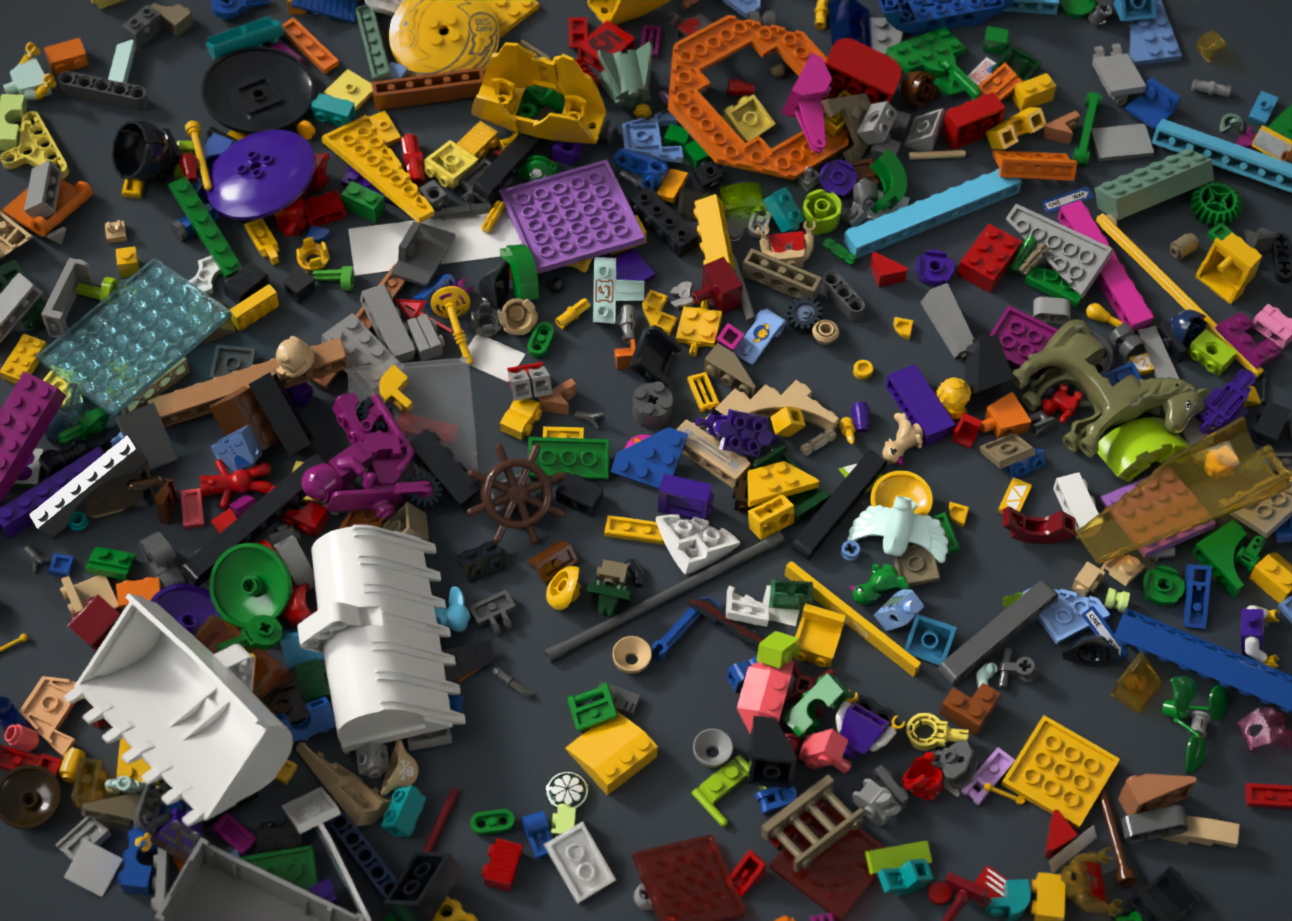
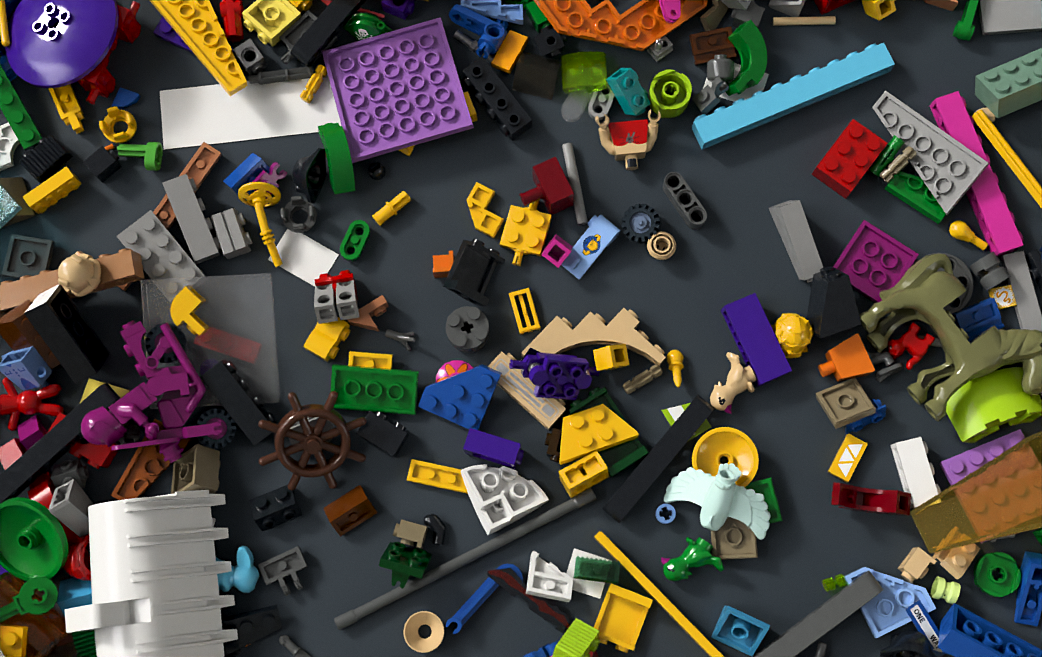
camera: 10 degrees right, 20 degrees up
dark purple rock [286,382,313,408] -> none
red brick [303,190,346,229] -> none
green brick [341,181,385,223] -> none
dark grey bracket [391,221,456,287] -> none
piece [394,299,452,333] -> none
tan helmet [498,298,538,336] -> none
yellow hat [546,566,581,610] -> none
light aqua piece [593,257,644,324] -> none
dark purple tile [615,248,655,283] -> none
light grey pin [620,305,636,344] -> none
light grey piece [670,282,695,309] -> none
yellow brick [694,194,736,270] -> none
dark tan slope [703,343,755,398] -> none
dark tan brick [742,248,822,300] -> none
dark purple tile [819,159,857,197] -> none
green axle [822,238,857,265] -> none
dark purple cone [850,402,870,433] -> none
yellow tile [853,360,873,380] -> none
red slope [870,252,908,287] -> none
light blue torso [874,589,924,631] -> none
yellow tile [894,317,914,340] -> none
dark purple plate [915,250,955,286] -> none
yellow tile [948,502,969,528] -> none
red panel [952,413,982,449] -> none
orange fence [992,150,1077,181] -> none
light grey beam [1033,297,1070,324] -> none
sticker [1041,186,1094,213] -> none

